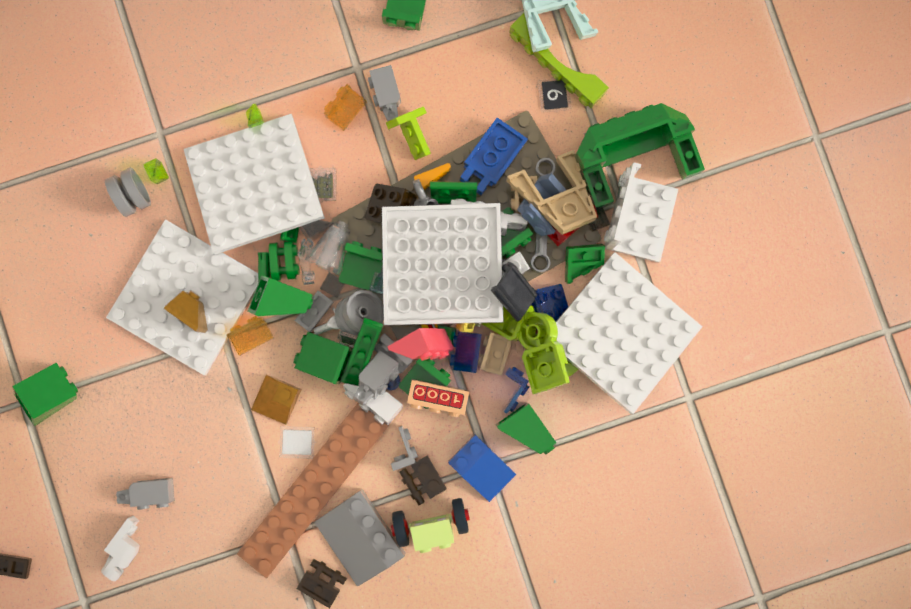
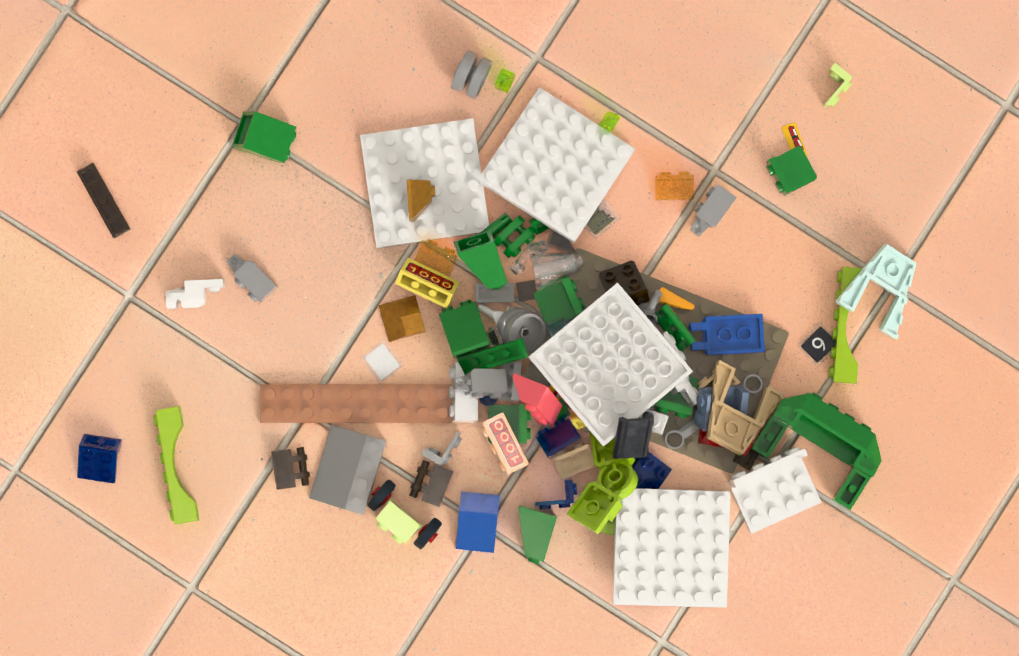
camera: 50 degrees right, 0 degrees up
lime bracket [386,106,431,160] -> none
green wing [565,244,605,284] -> none
none -> light yellow brick [395,258,460,308]

